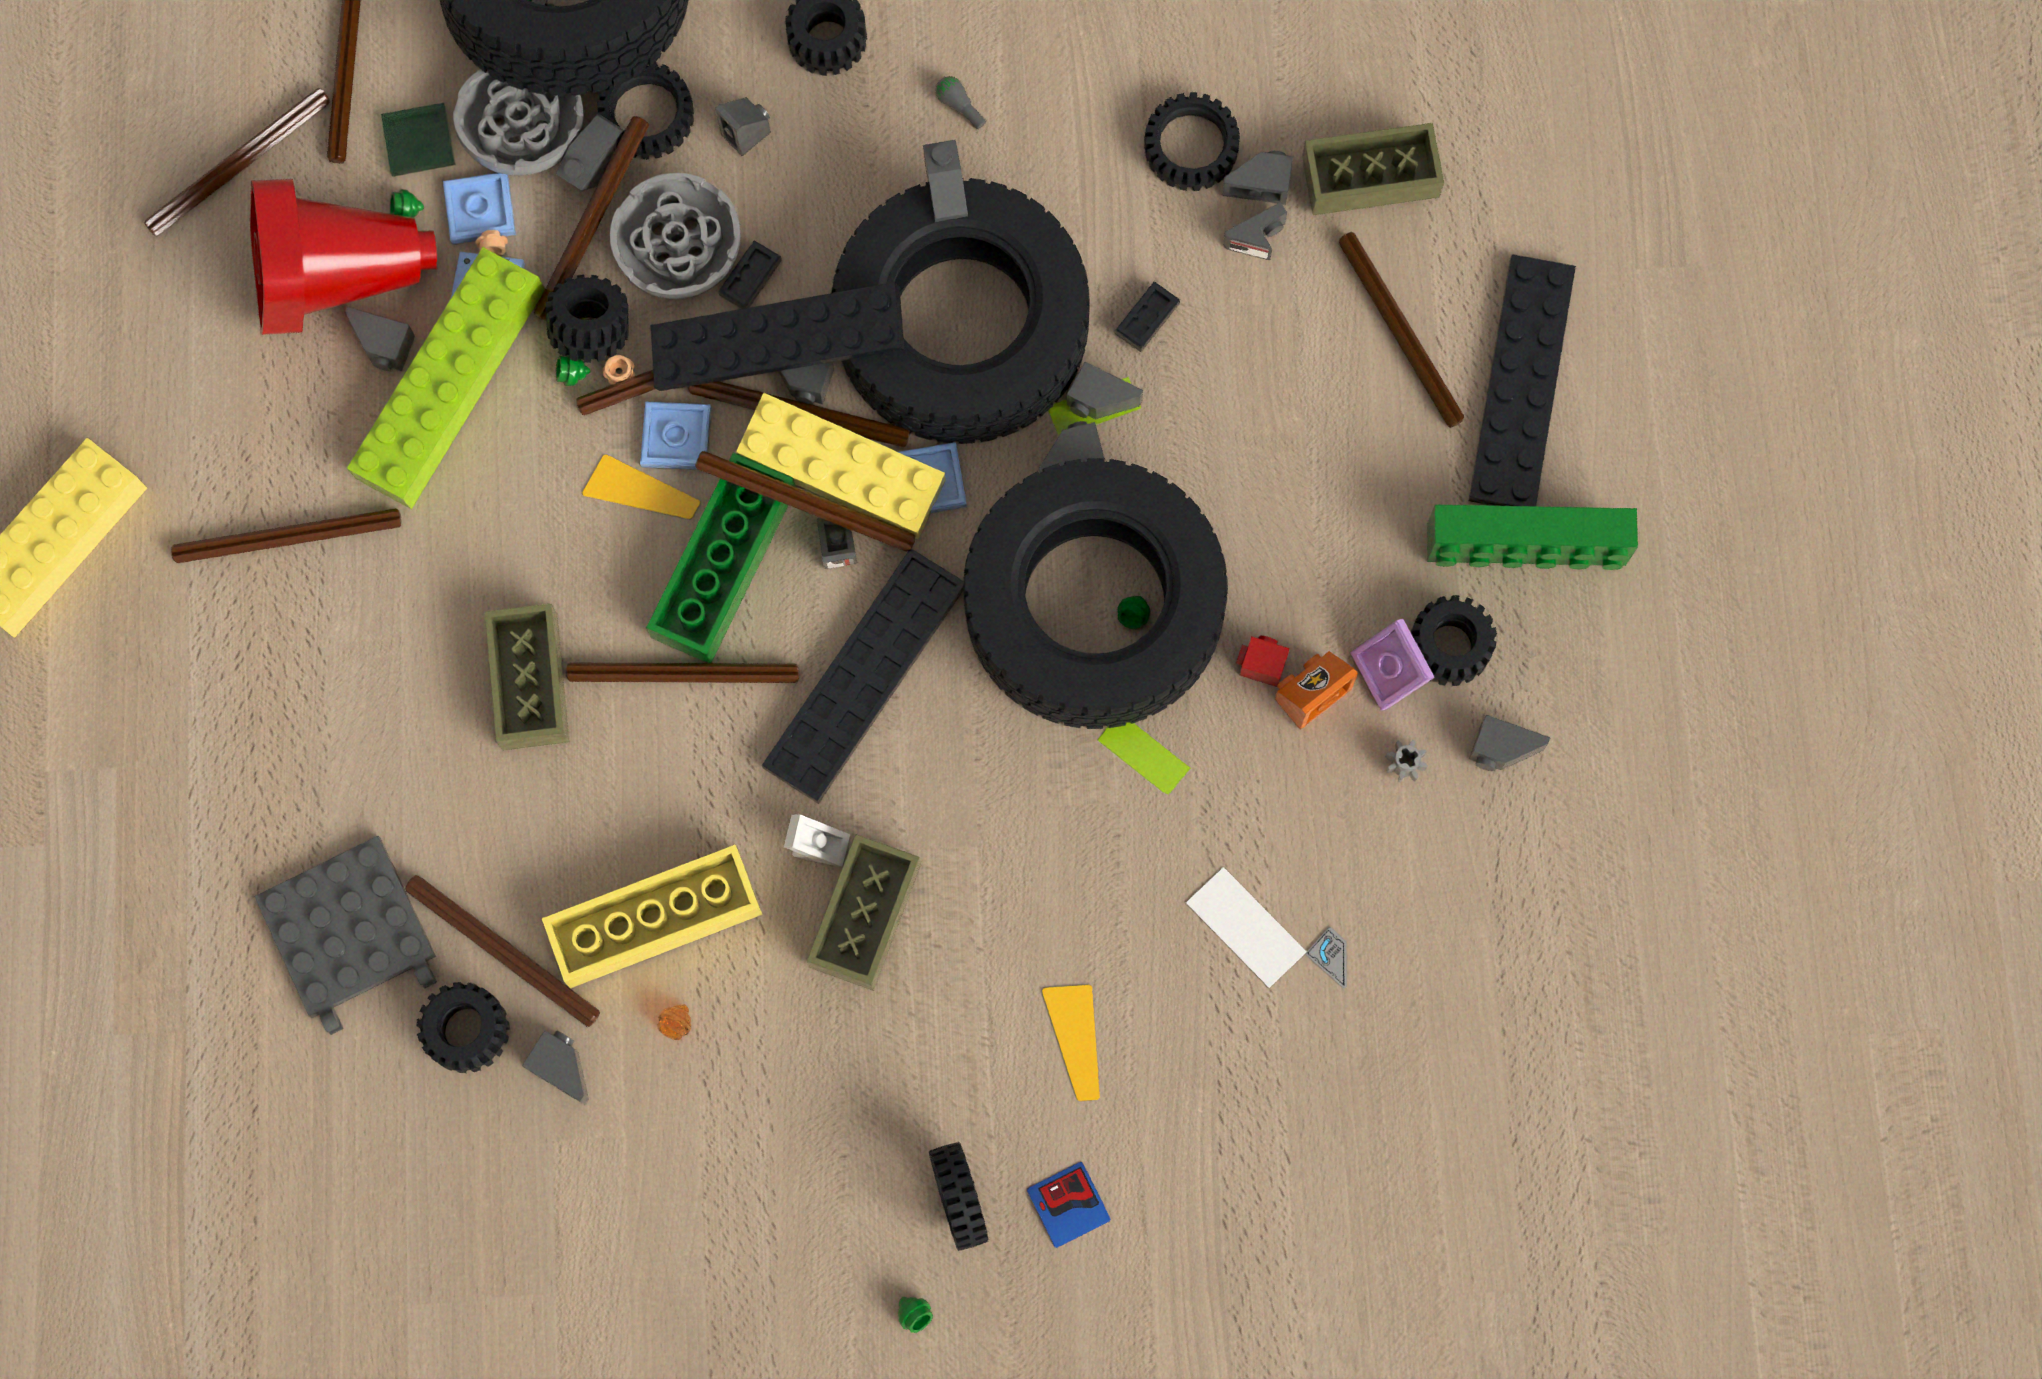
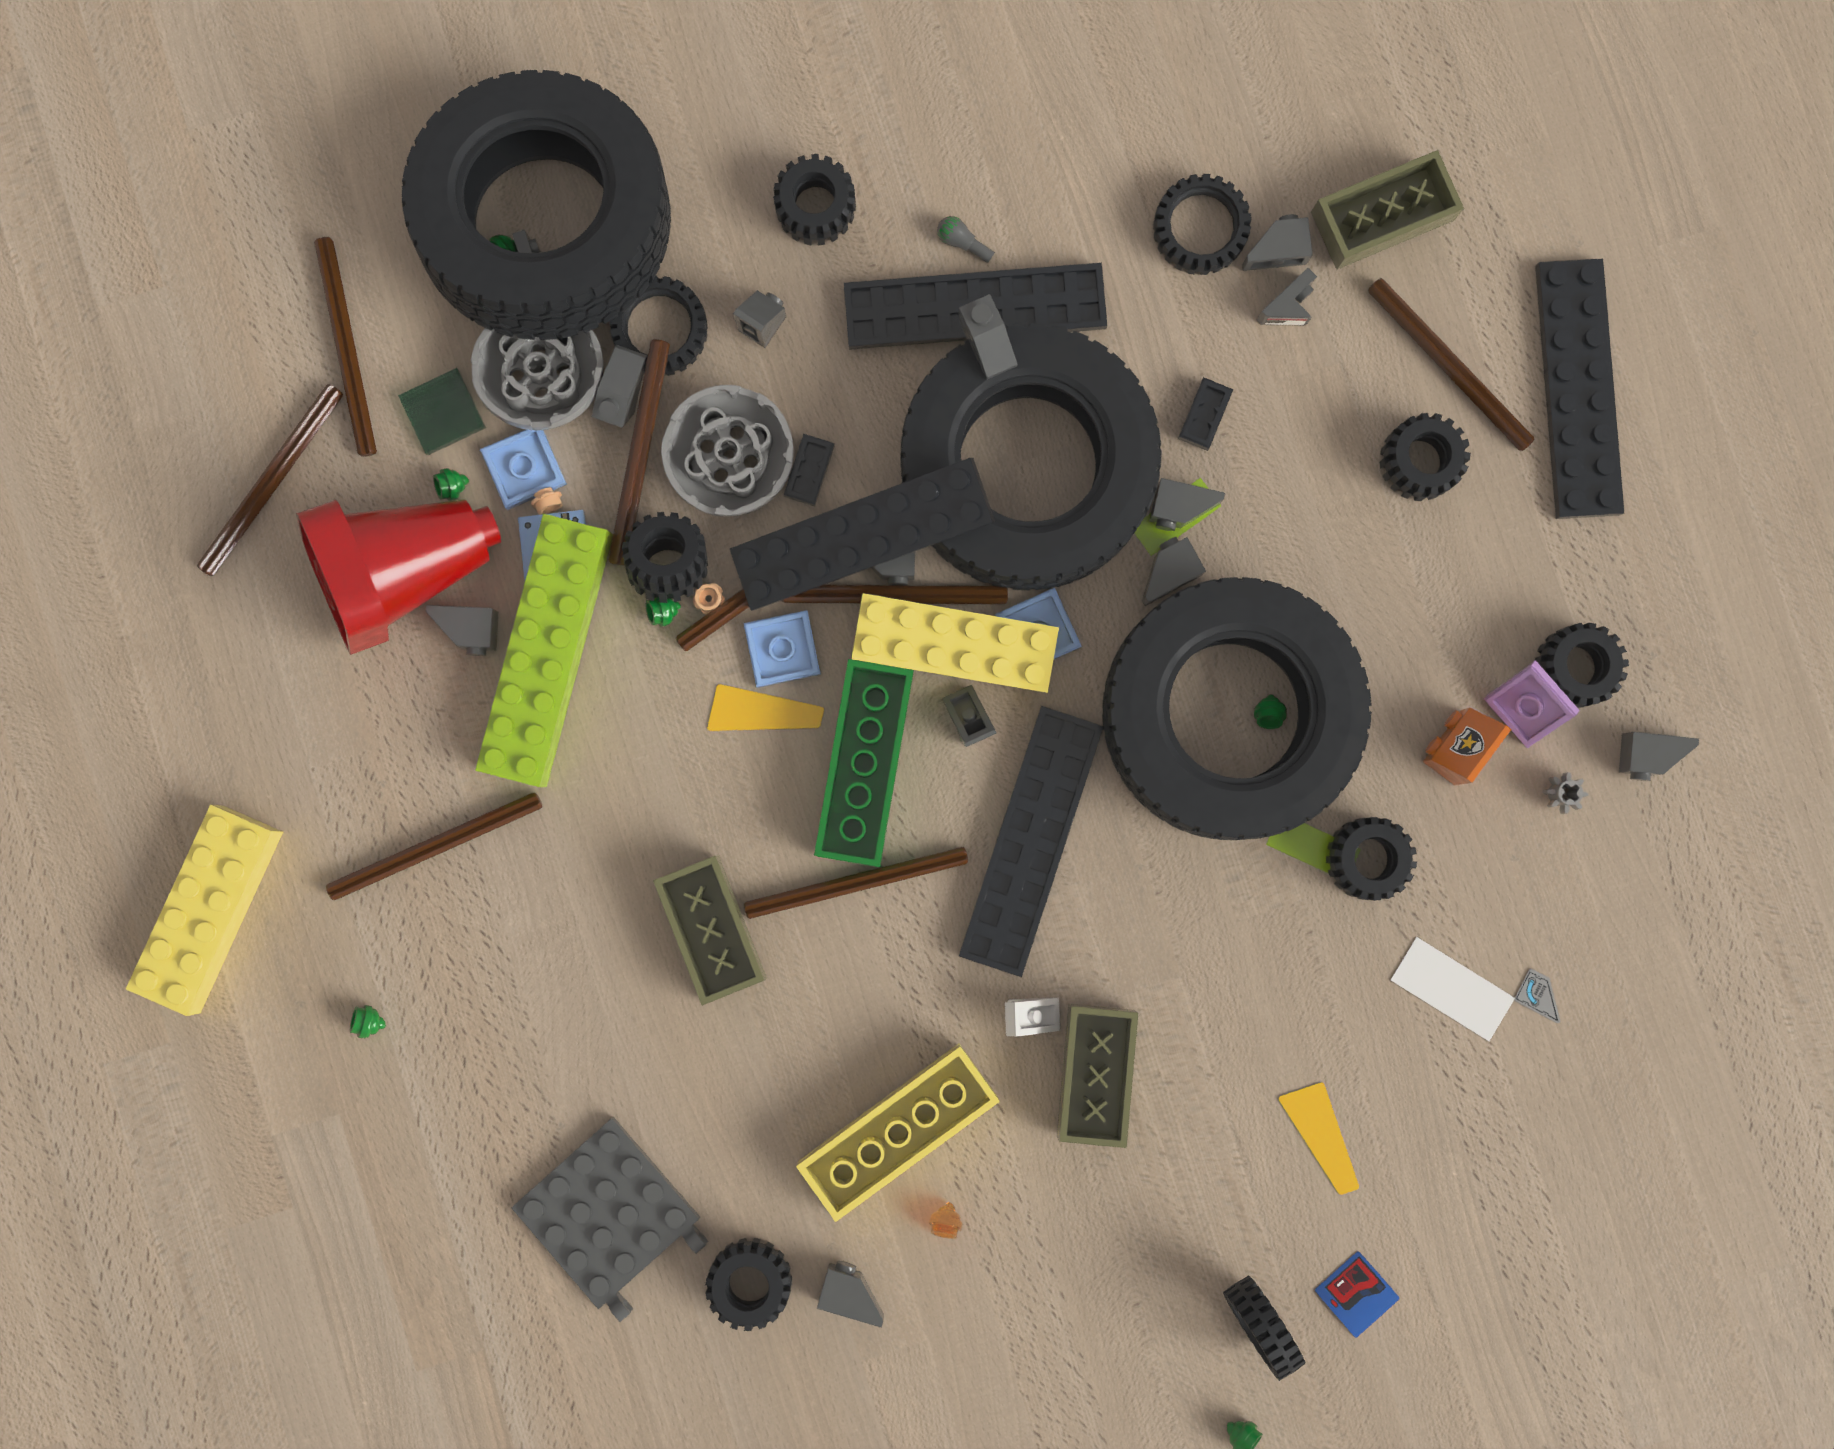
camera: 20 degrees left, 10 degrees up
reddish brown axle [405,875,600,1027] -> none
reddish brown axle [695,451,915,552] -> none
red brick [1236,635,1290,687] -> none
green brick [1427,505,1638,570] -> none
none -> green plate [350,1005,386,1039]
none -> black plate [844,262,1107,350]
none -> black tyre [1326,817,1417,901]
none -> black tyre [1379,413,1471,501]

